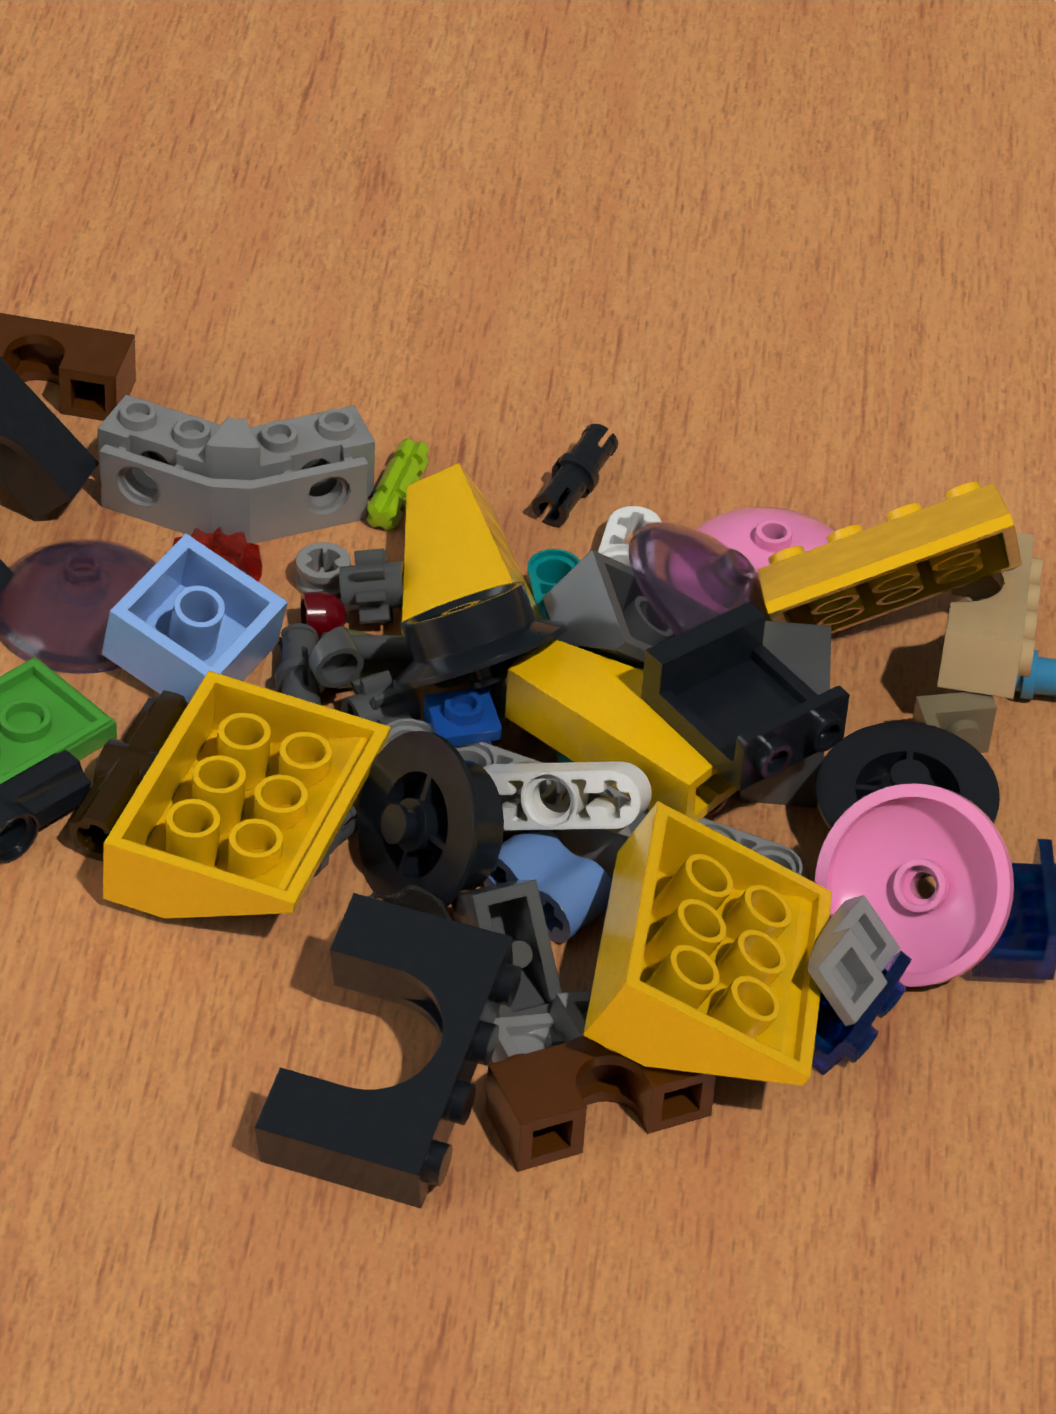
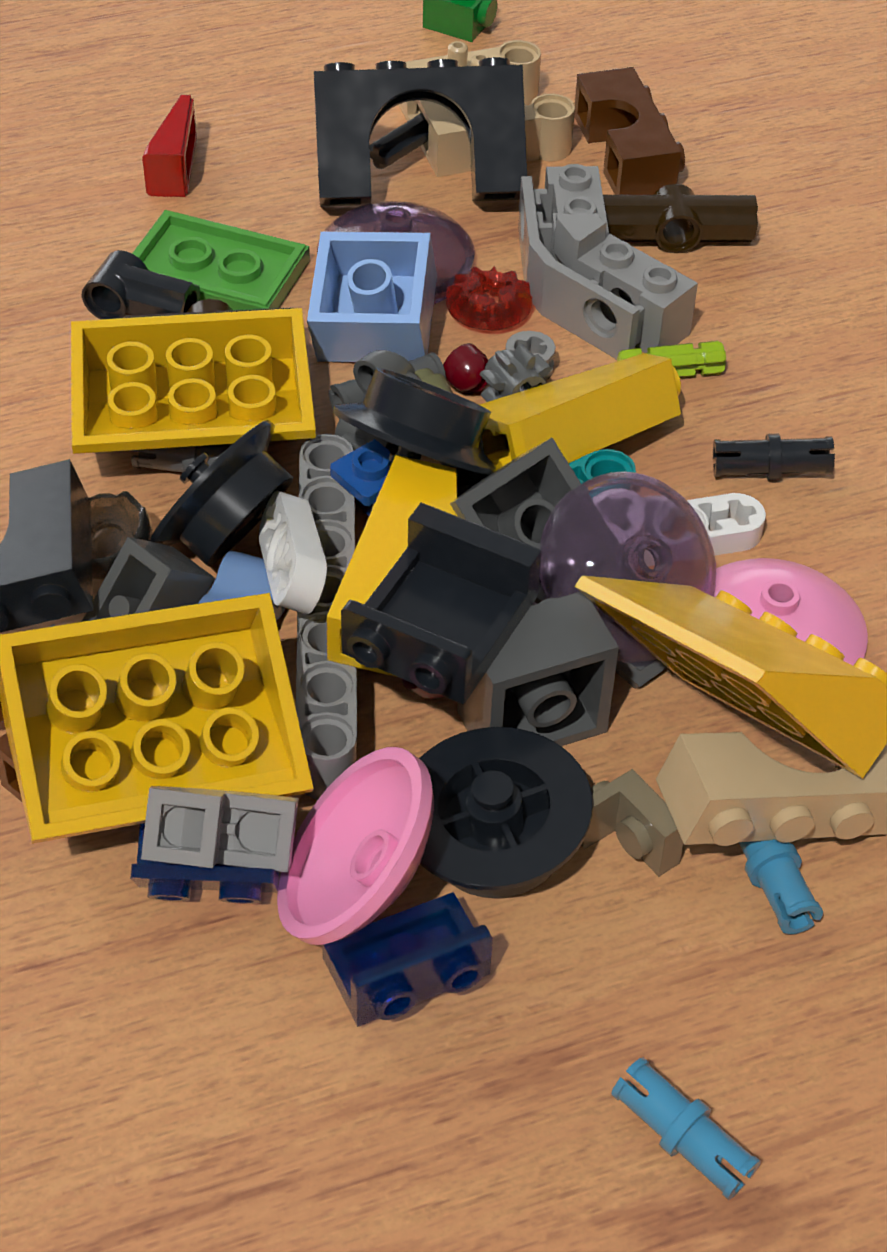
camera: 65 degrees right, 5 degrees up
none -> dark brown piece [603,184,758,253]

